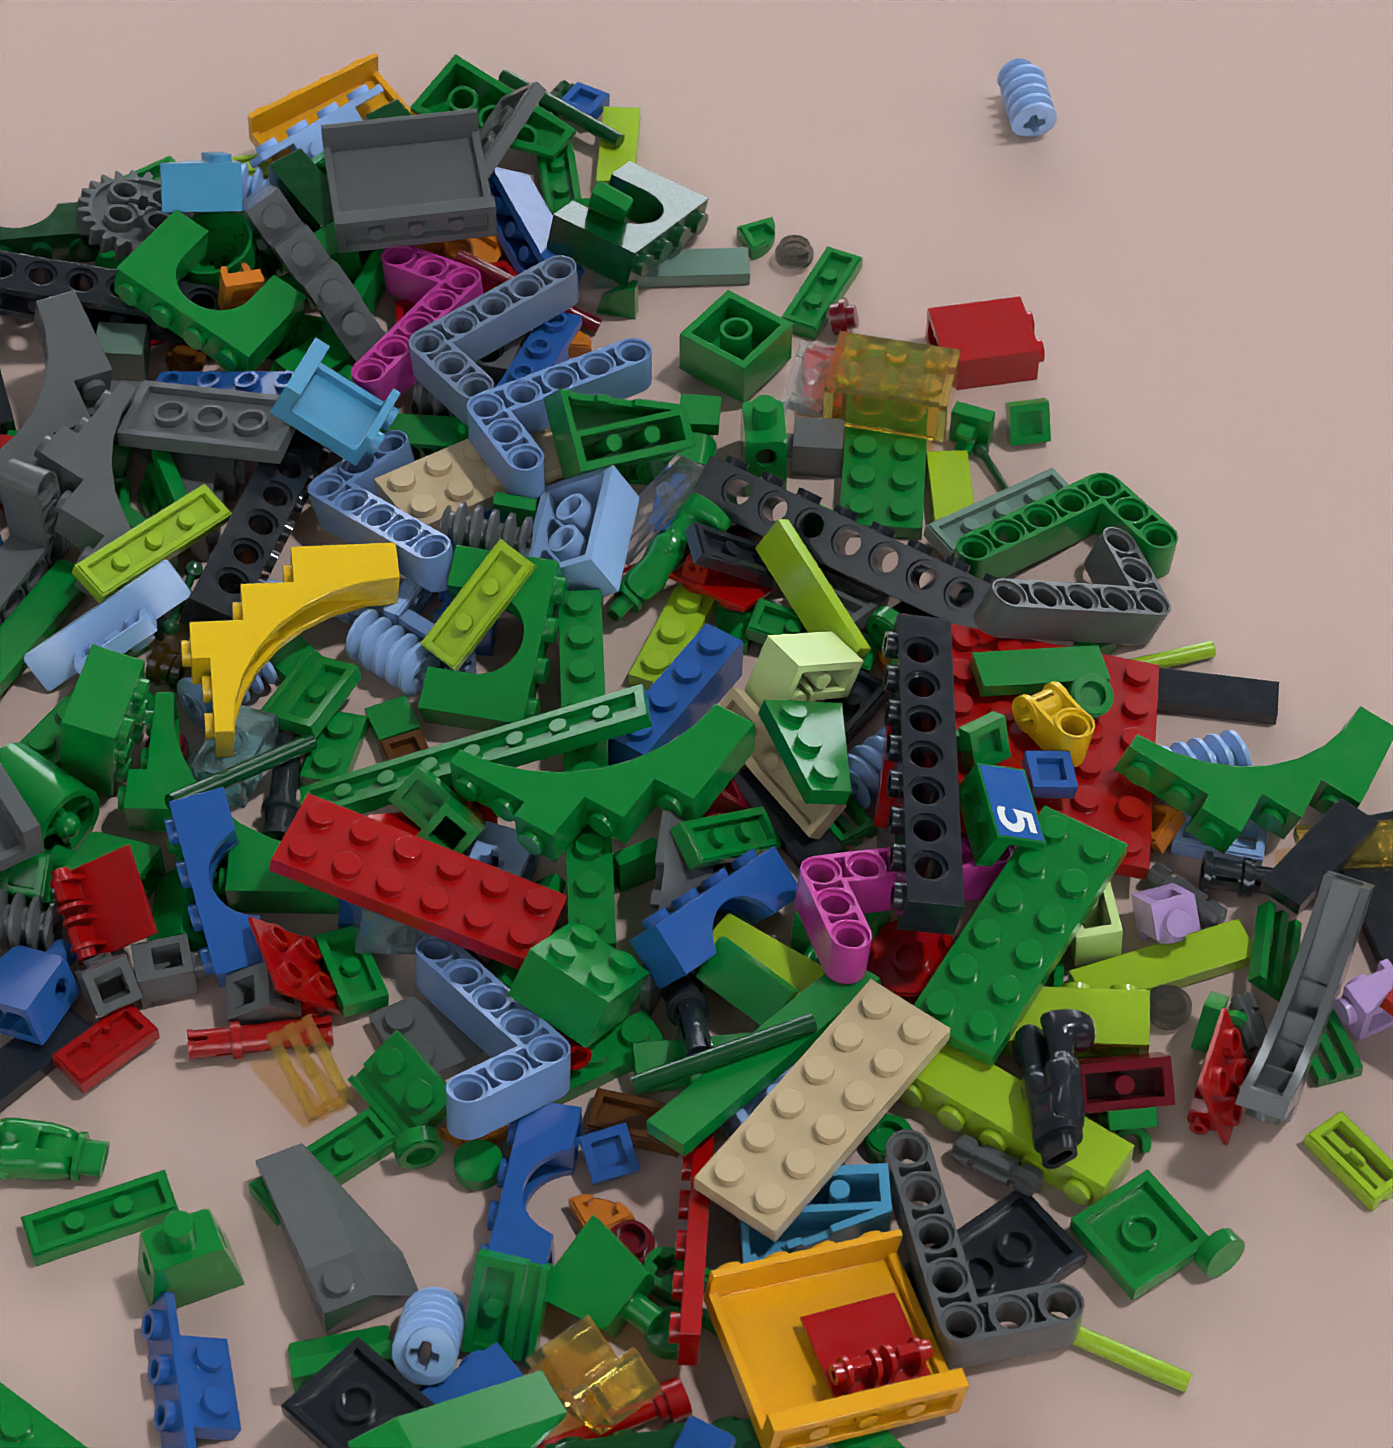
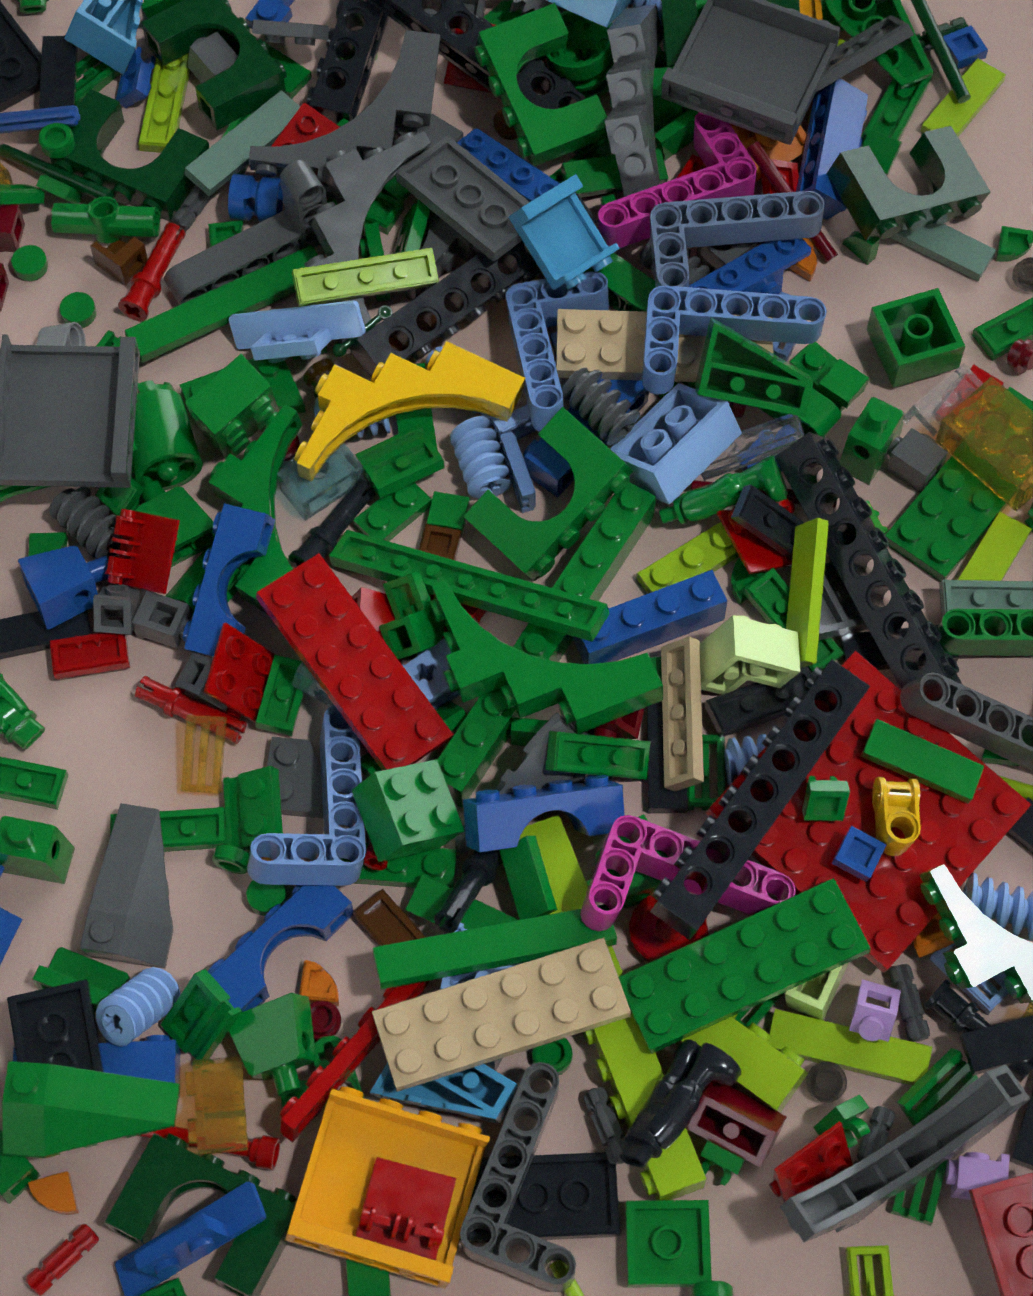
camera: 35 degrees right, 15 degrees up
sand green brick [96,322,151,381] -> none
dark green bar [165,733,317,811] -> none
orange tile [218,263,265,310] -> none
lime tile [420,539,537,671] -> none
green tile [493,492,537,527] -> none
blue plate [579,1123,640,1187] -> none
green tile [588,181,633,223] -> none
dark green bar [628,1013,817,1096] -> none
green wing [758,699,852,805] -> none
green tile [866,606,899,647] -> none
panel [959,763,1046,867] -> none
green tile [1067,673,1114,720] -> none

